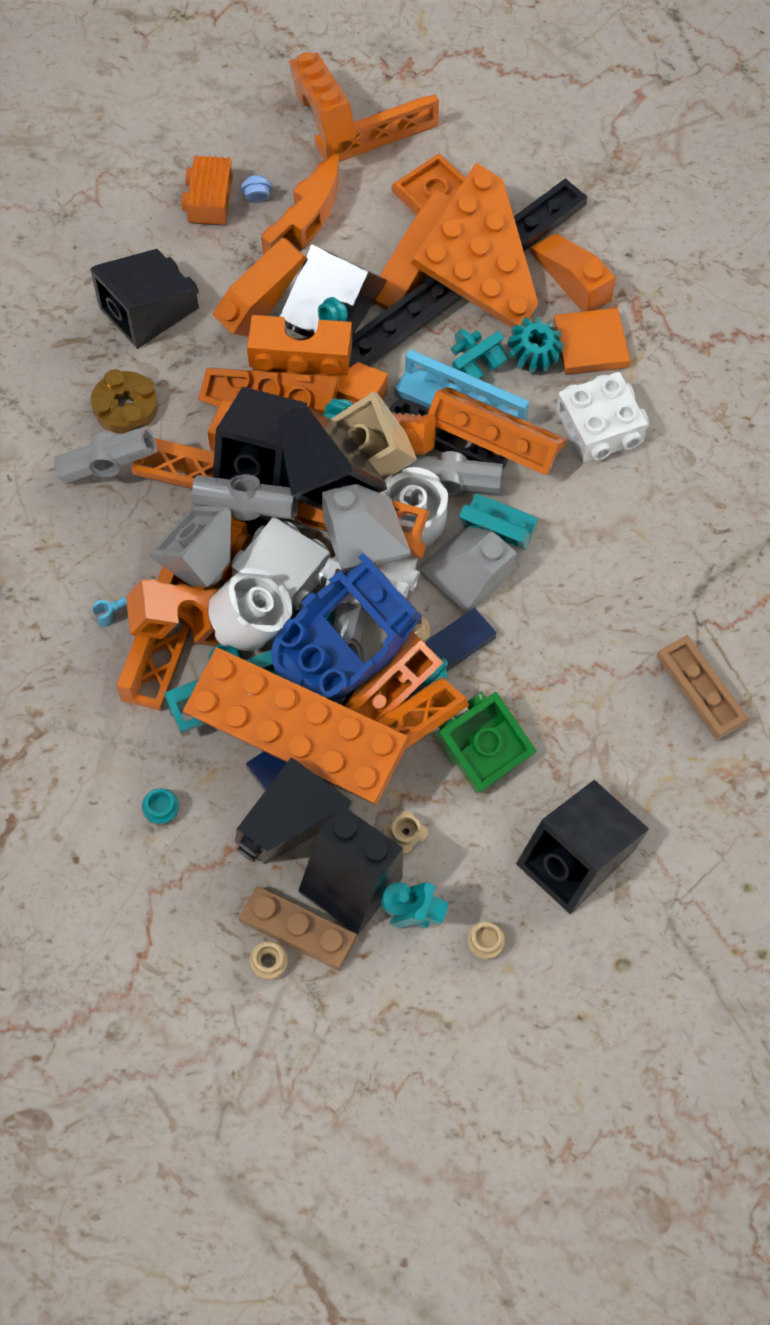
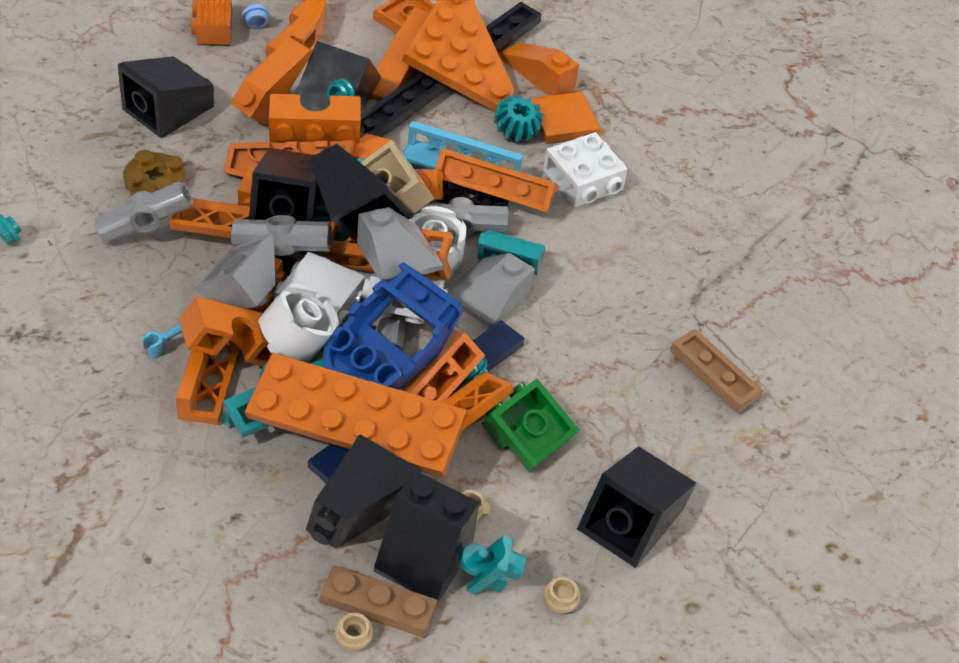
camera: 15 degrees left, 15 degrees down
teal plate [142,788,179,825] -> none
teal hips [450,329,508,379] -> none

